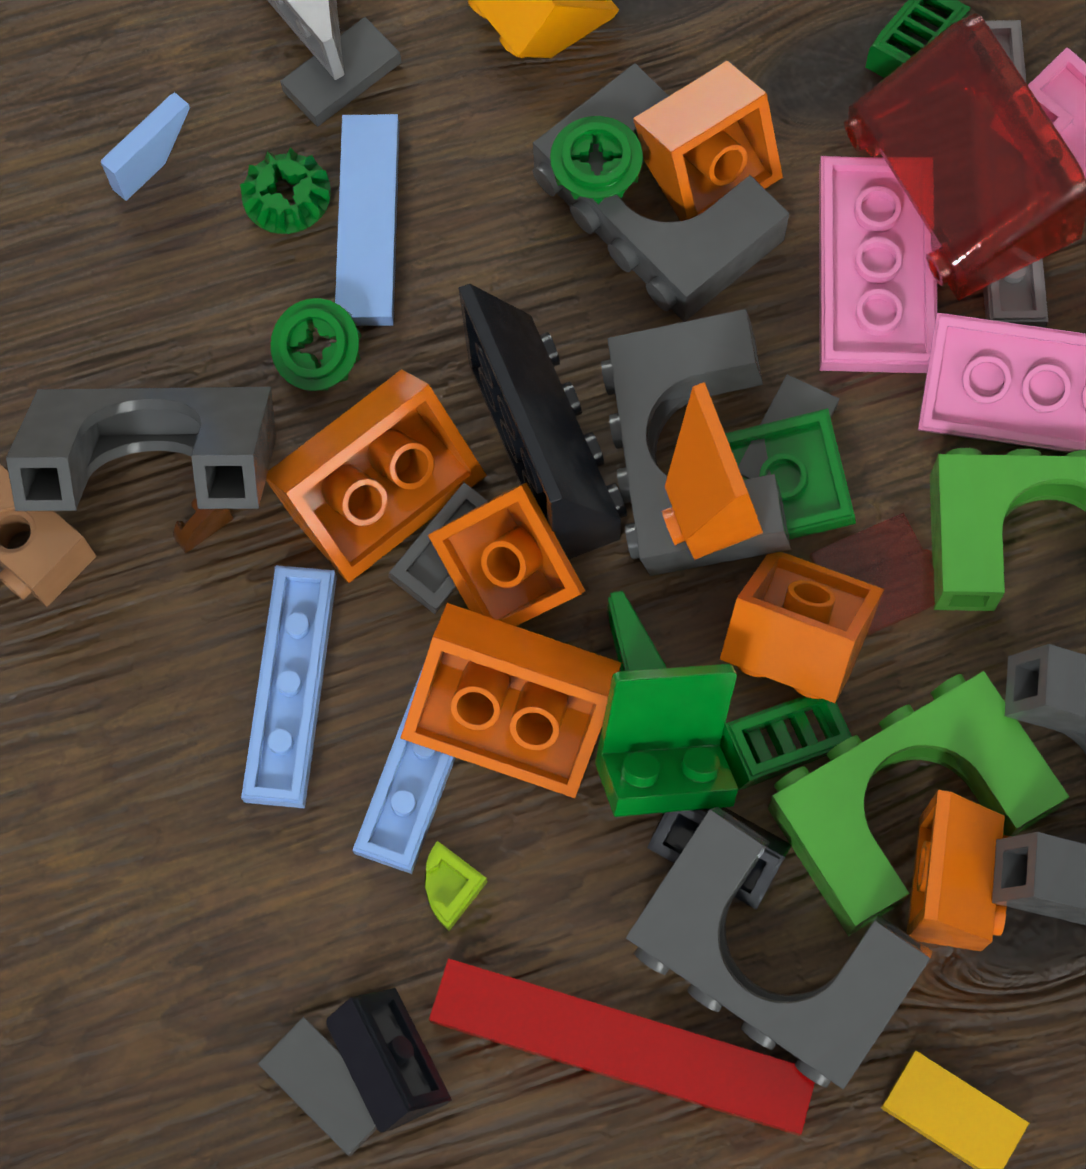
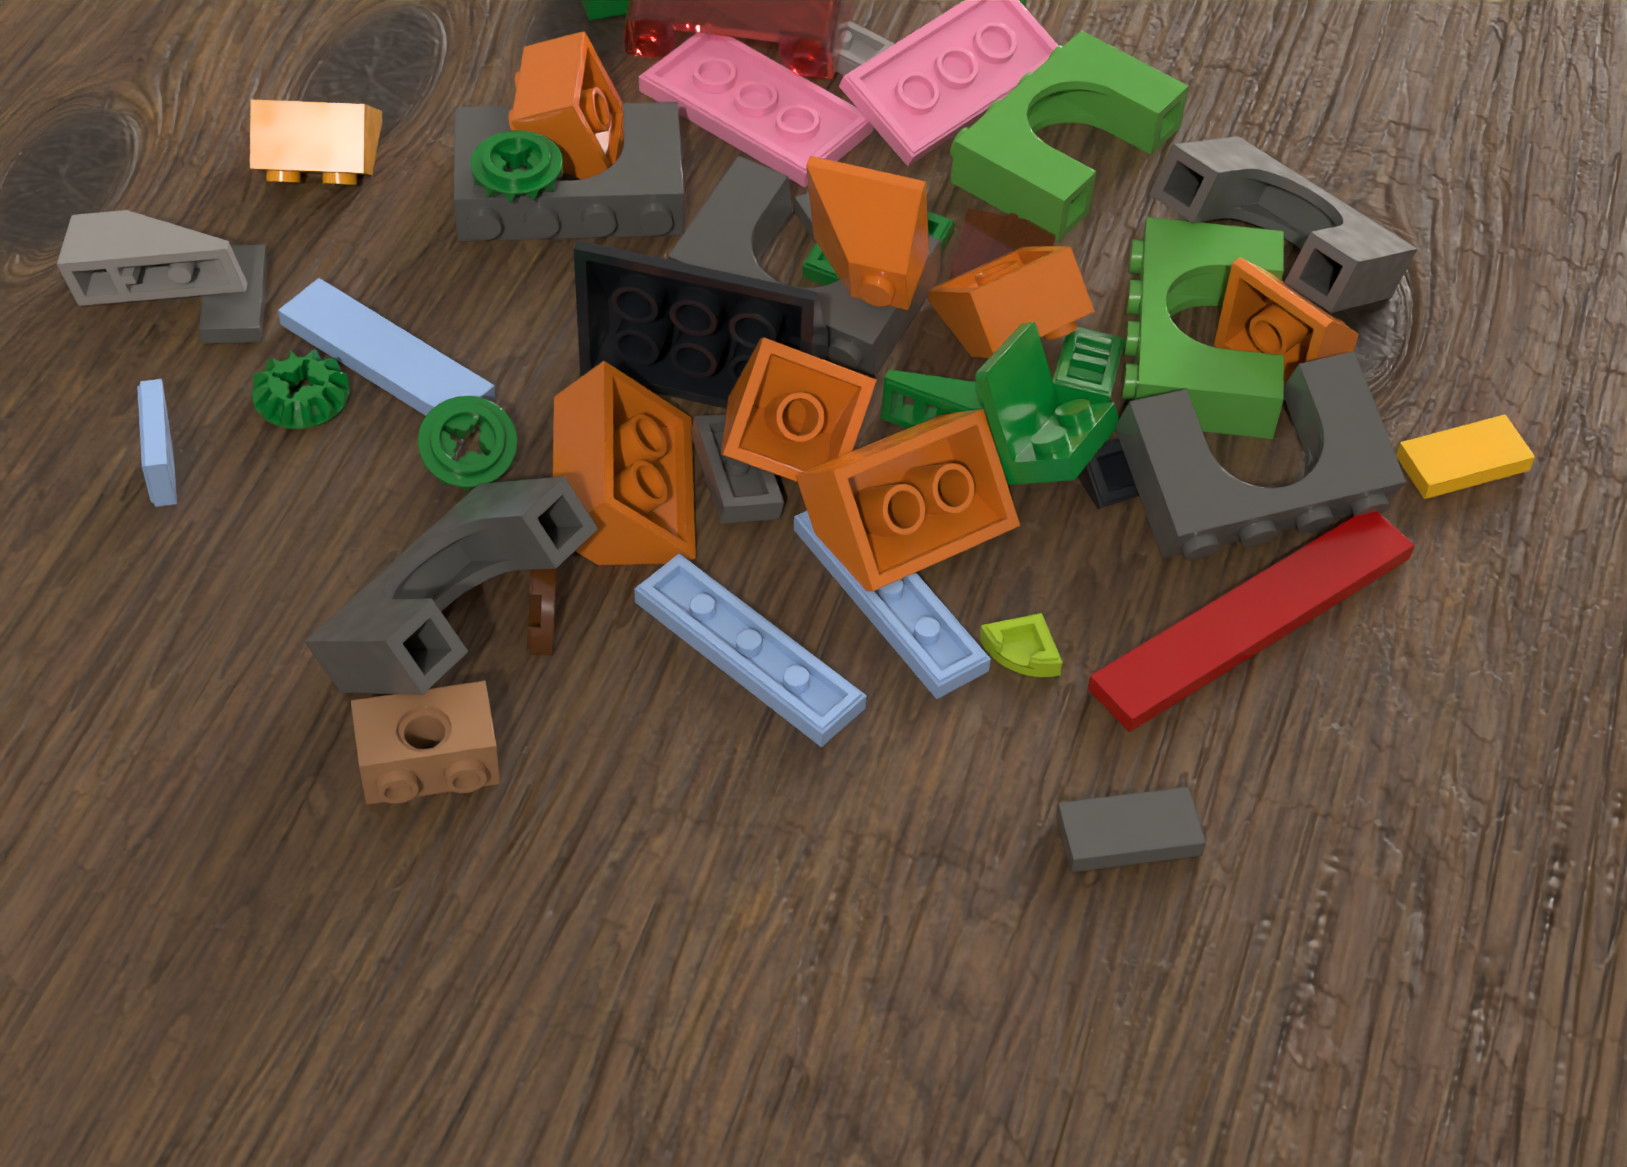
camera: 60 degrees left, 20 degrees down
black slope [326,988,452,1133] -> none

